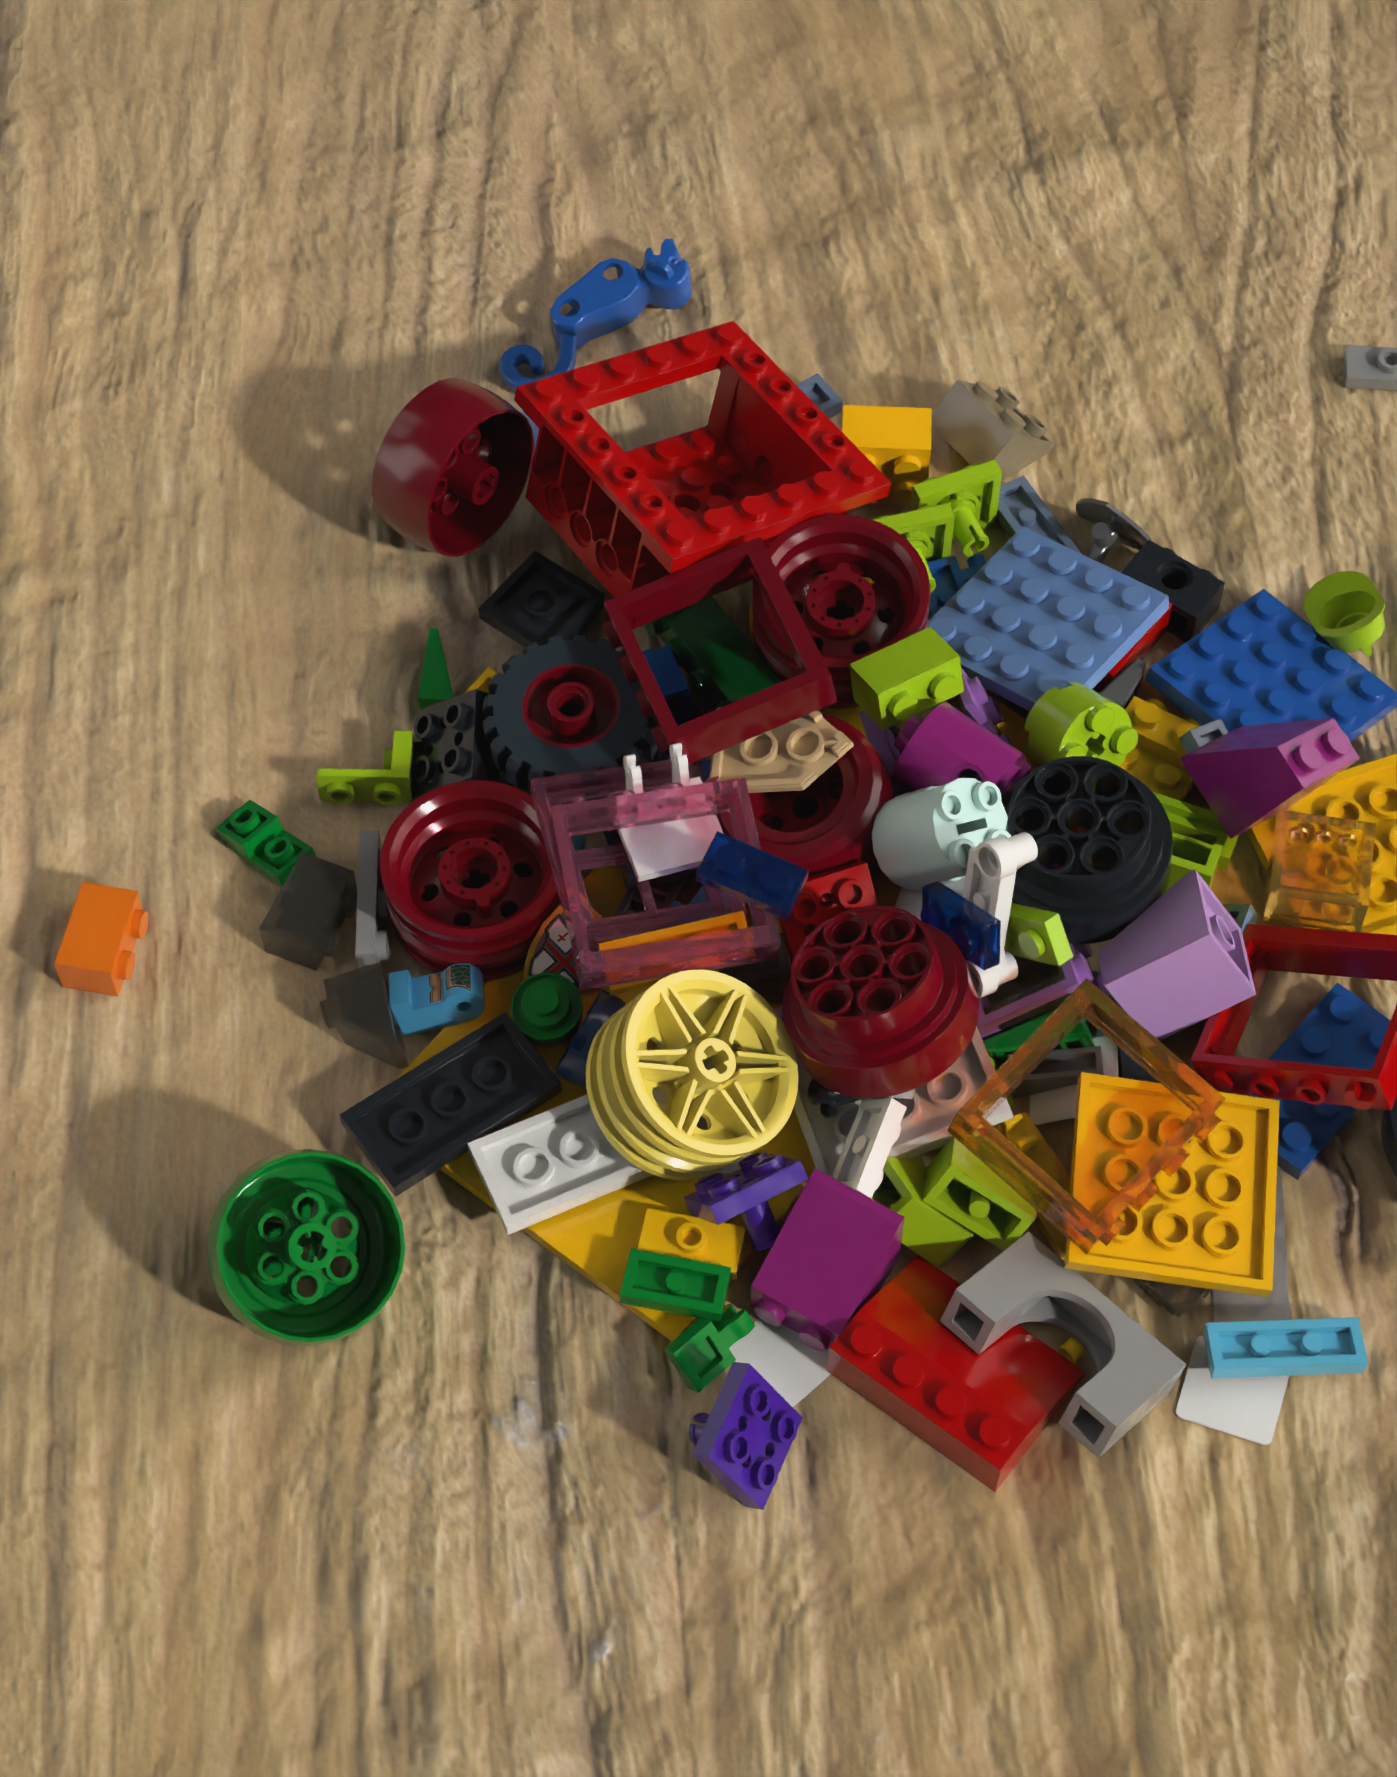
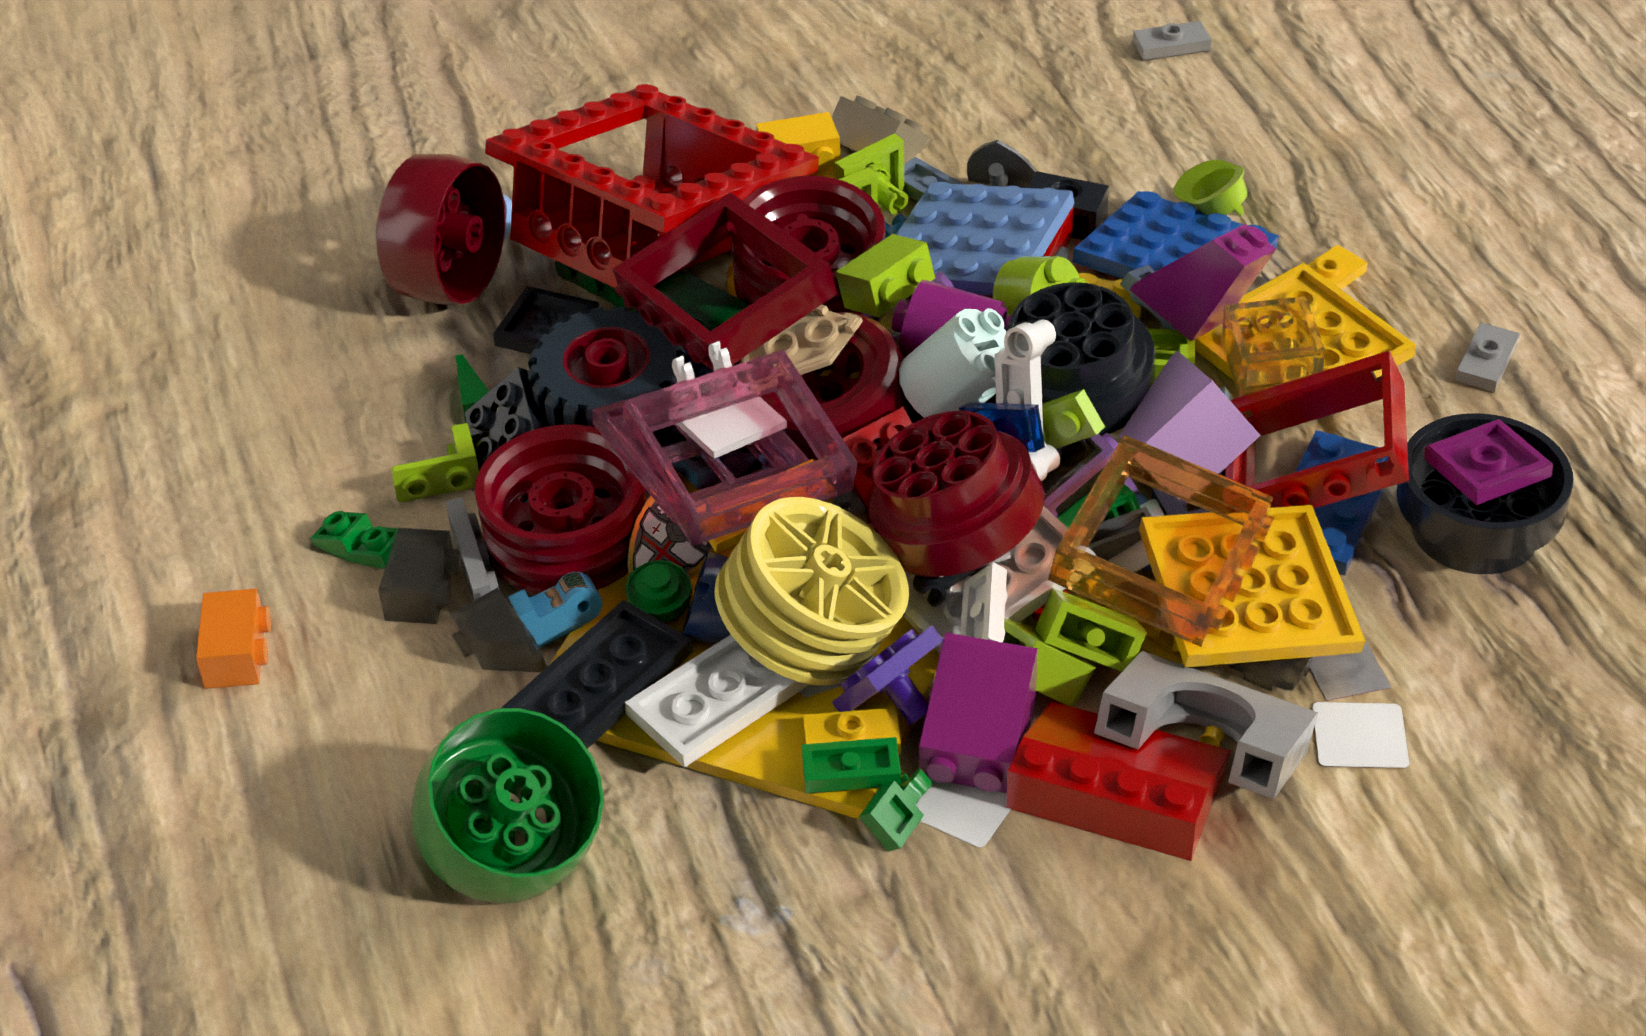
camera: 15 degrees left, 15 degrees down
blue animal [499,238,692,393] -> none
dark purple plate [689,1362,803,1510] -> none
clear blue plate [696,831,809,920] -> none
medium azure plate [1203,1317,1368,1379] -> none

